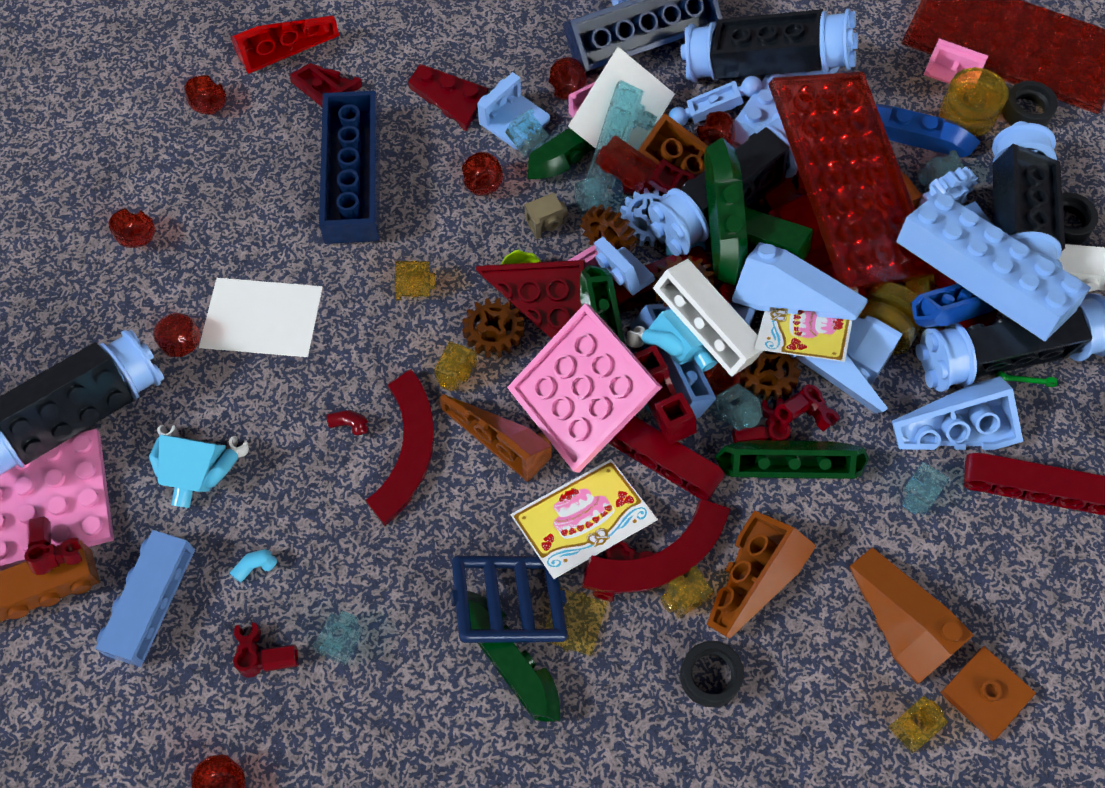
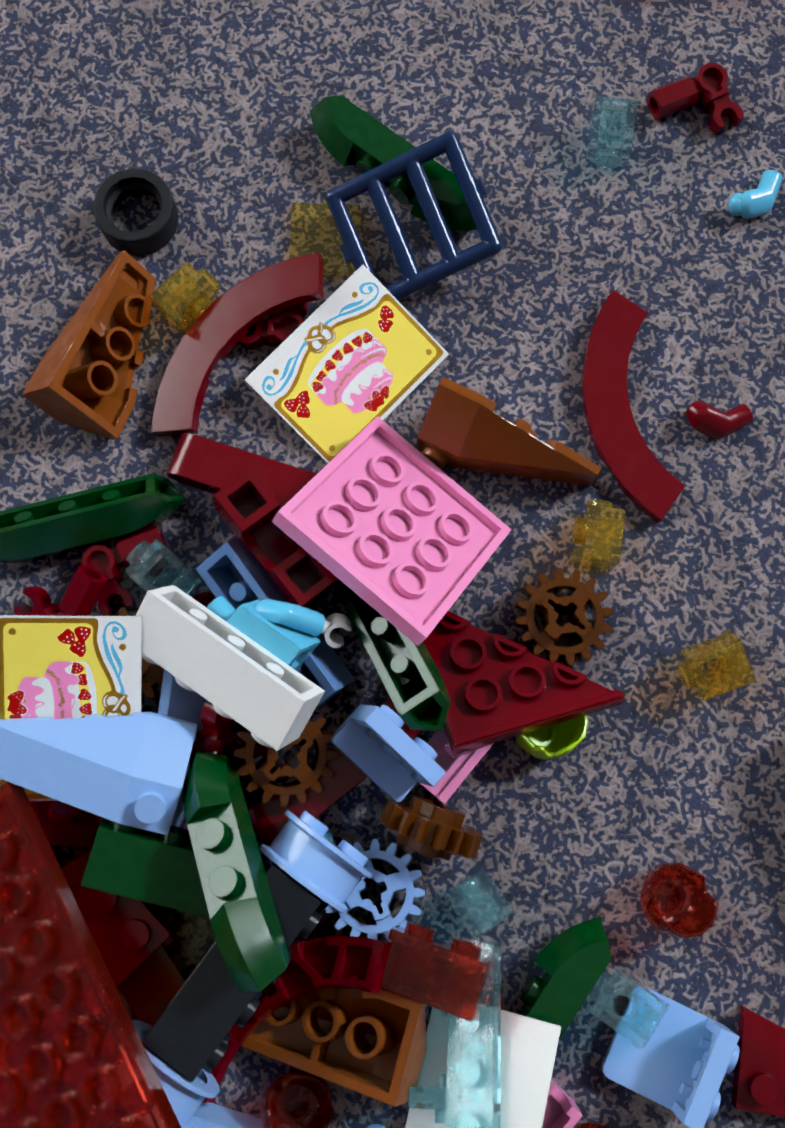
camera: 165 degrees right, 15 degrees up
dark tan brick [524,193,568,240] -> none

